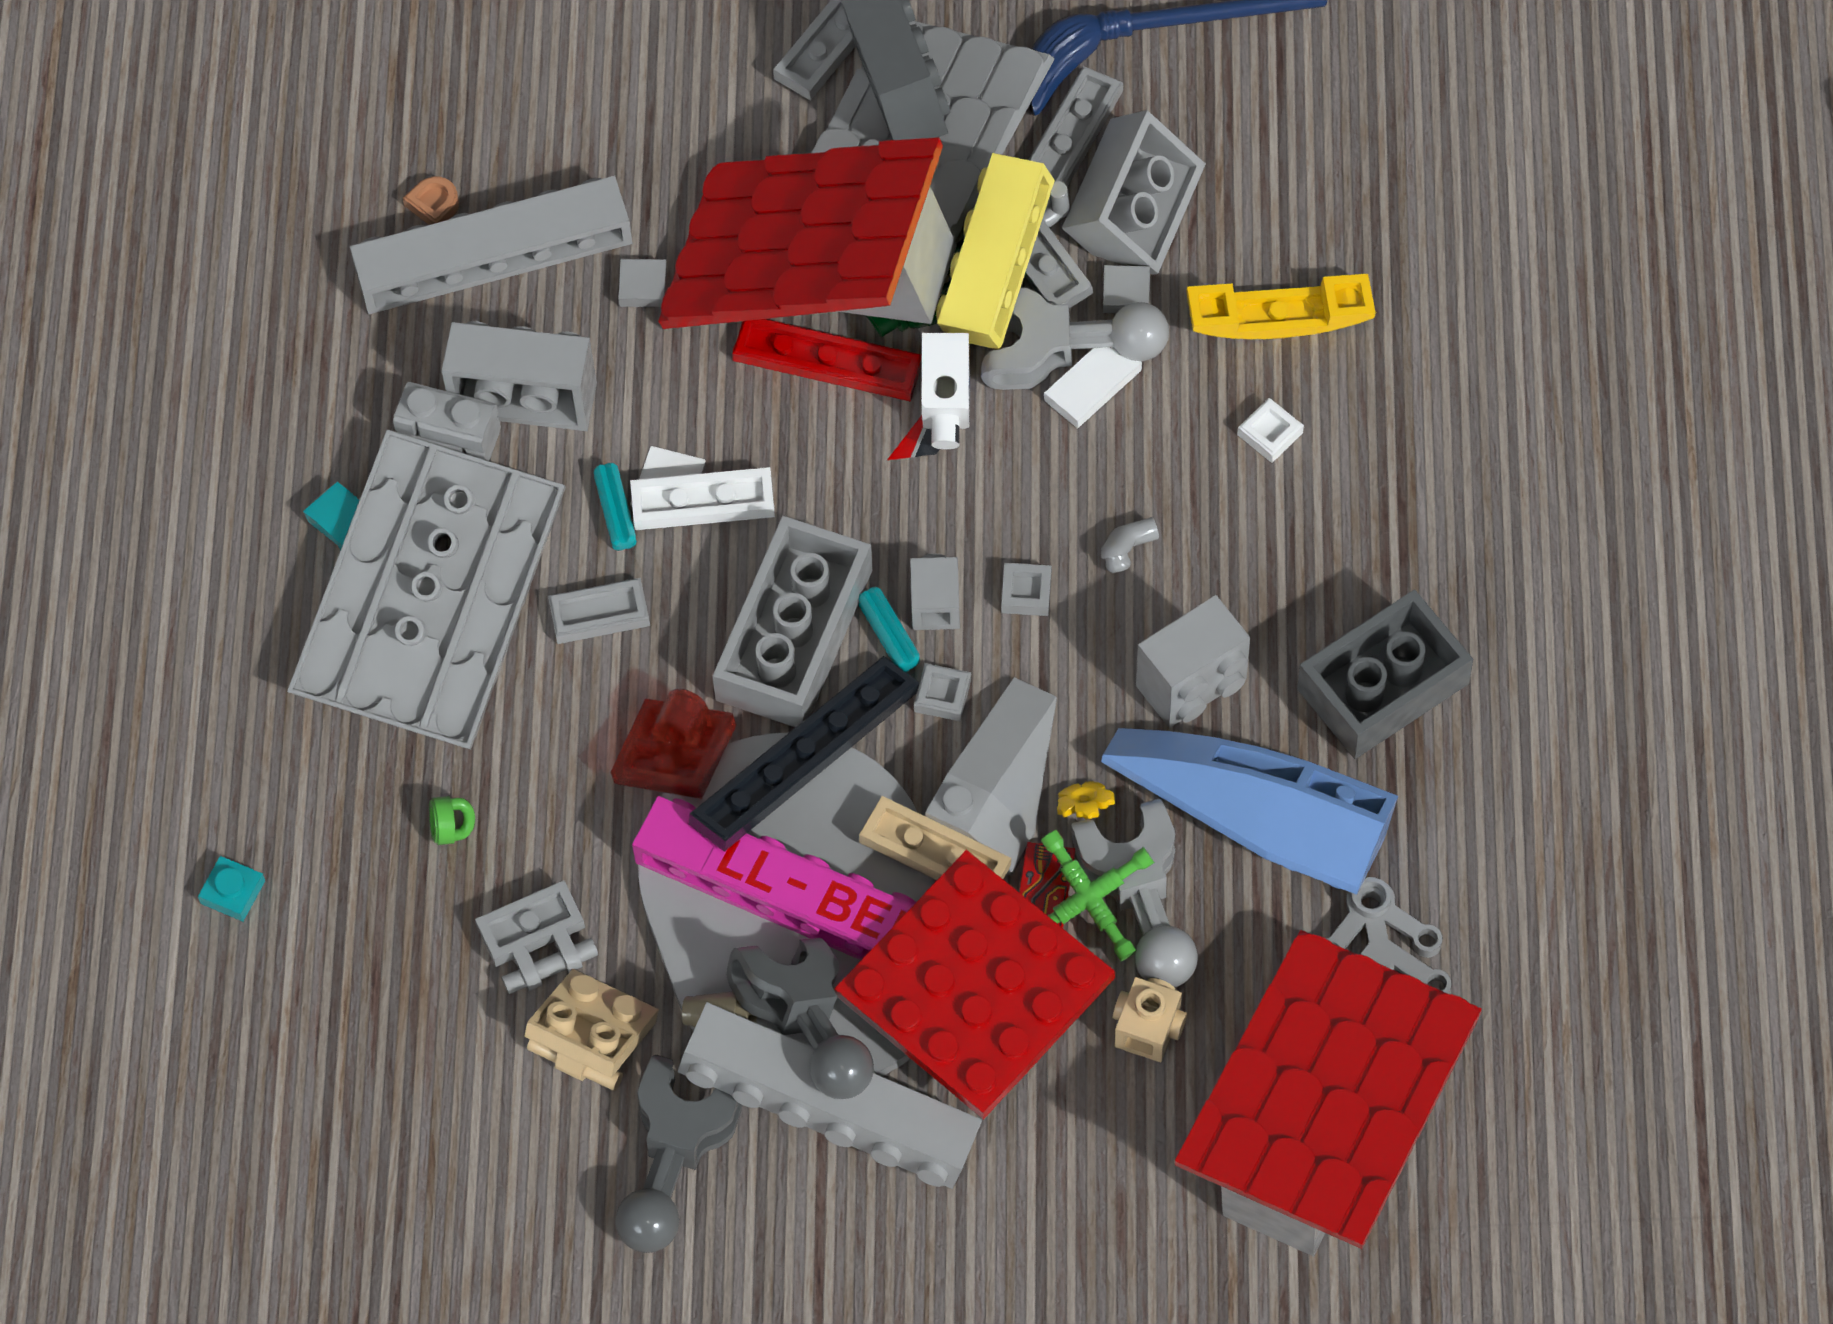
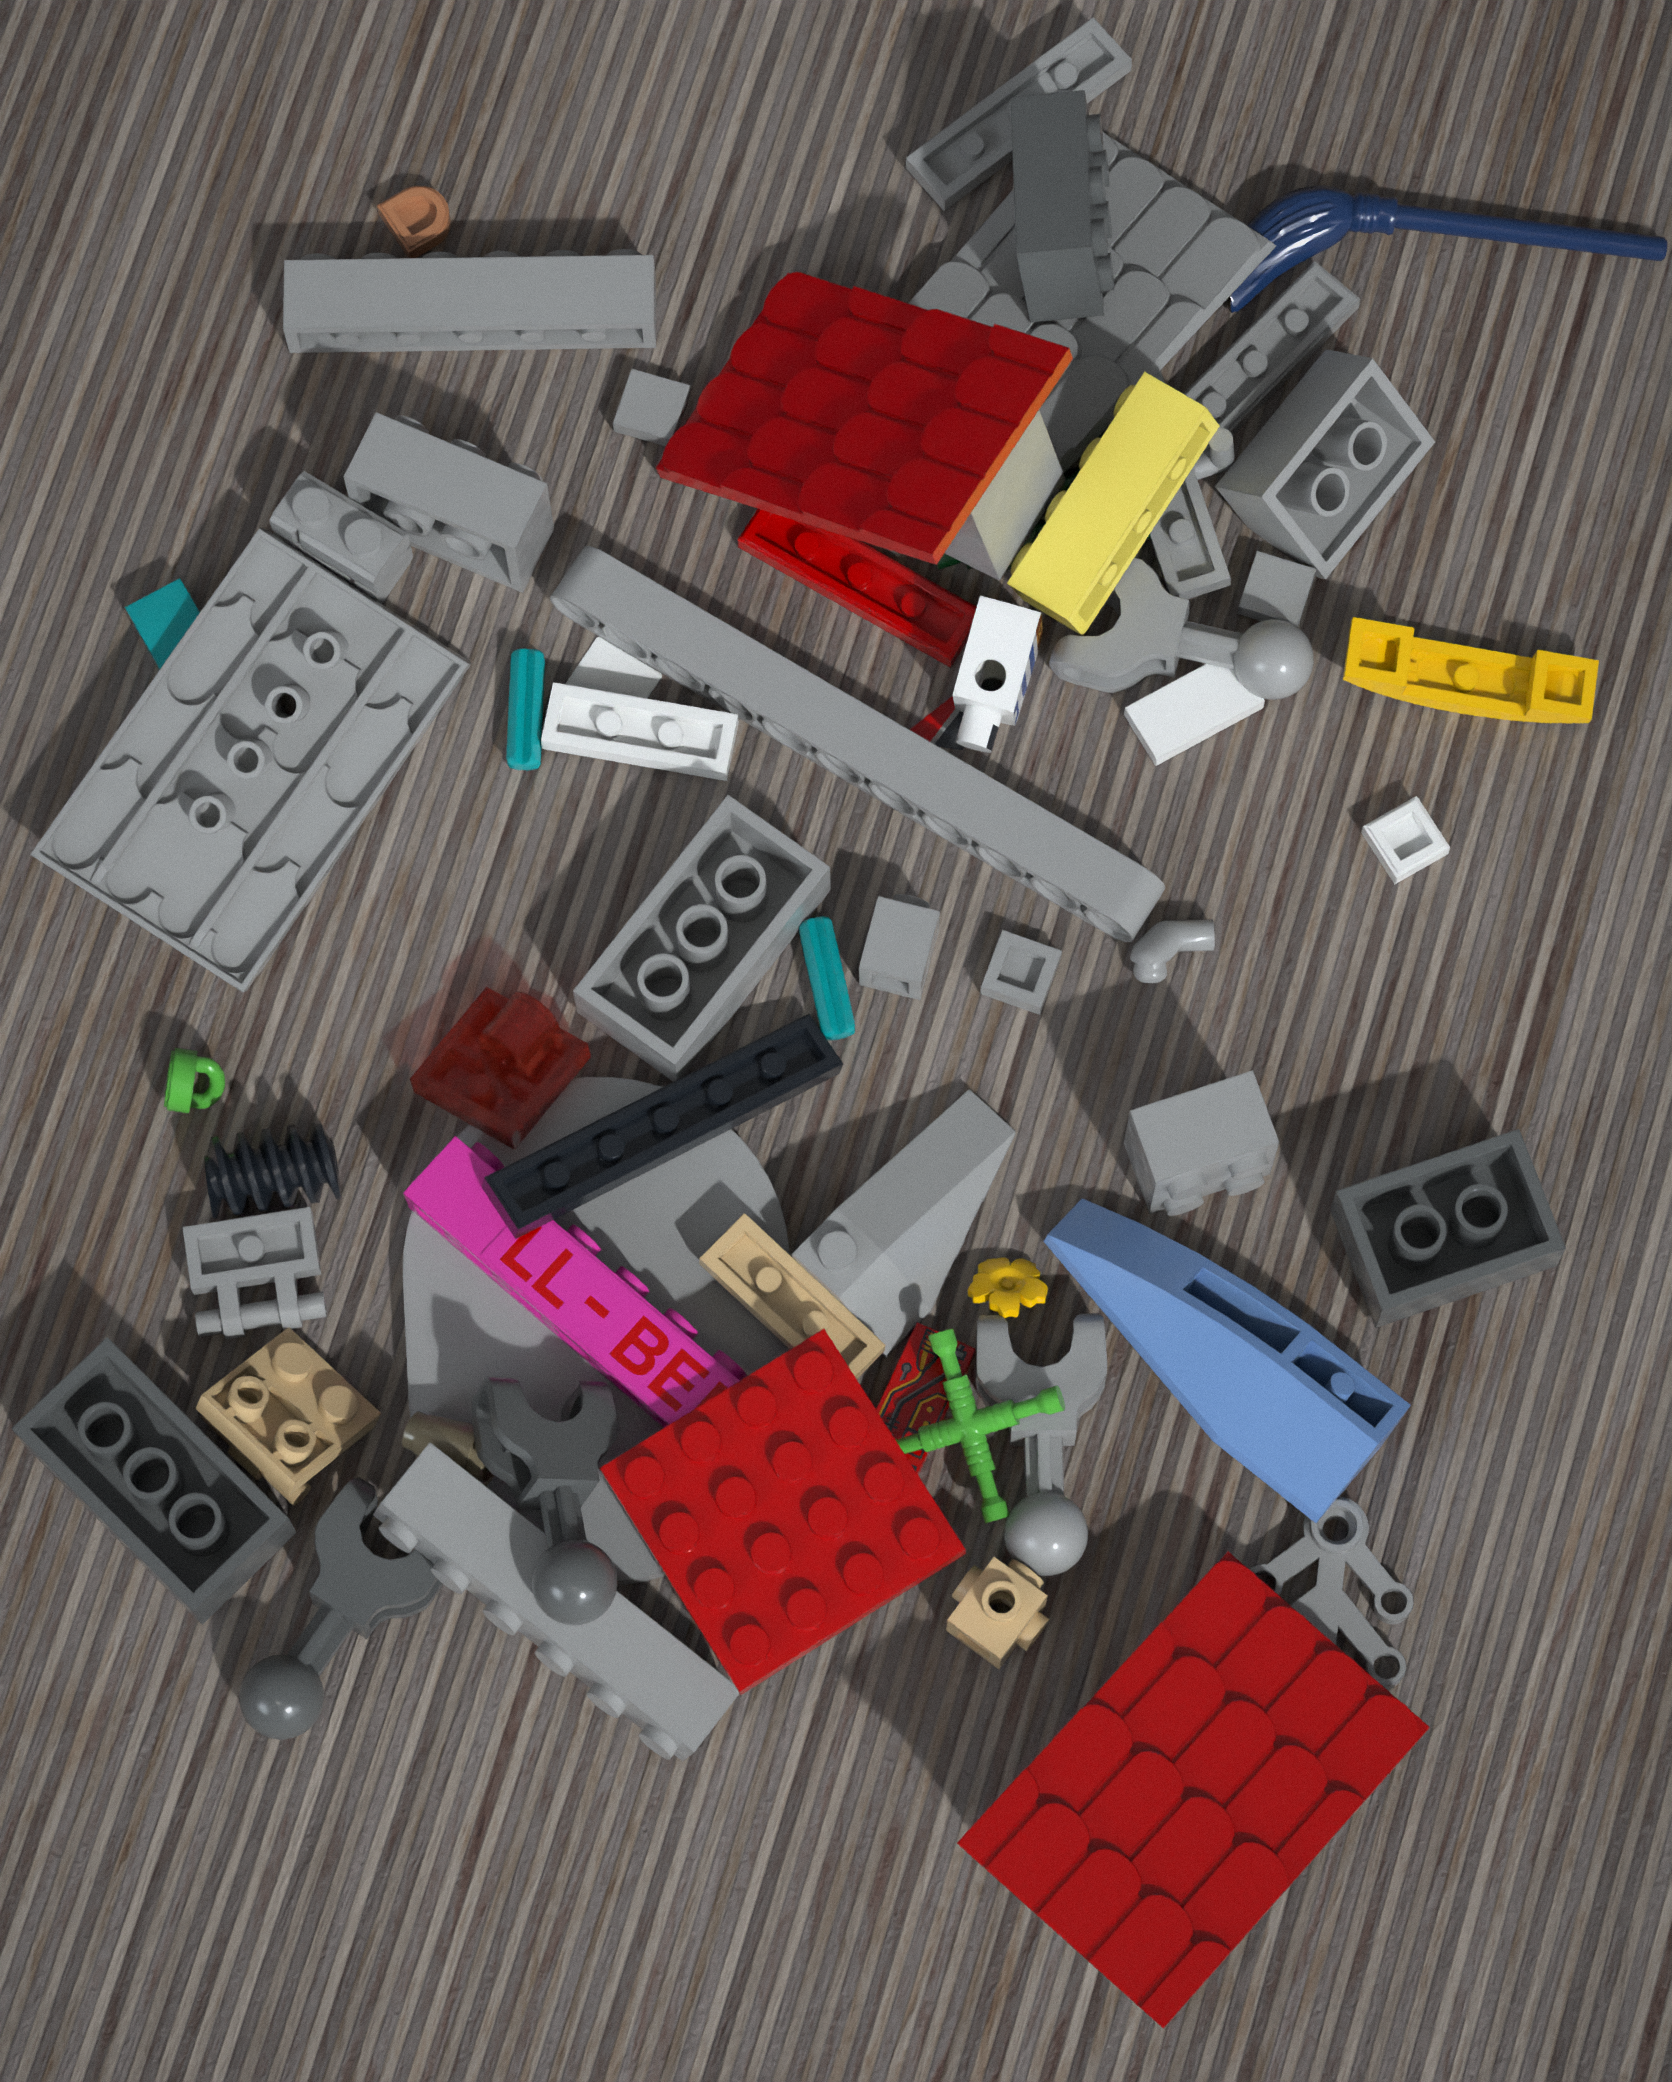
camera: 15 degrees right, 10 degrees up
light grey tile [548,578,650,644] -> none
light grey tile [914,663,971,722] -> none
none -> dark grey brick [11,1337,297,1625]
none -> black piece [204,1121,342,1219]
none -> light grey beam [550,546,1165,942]

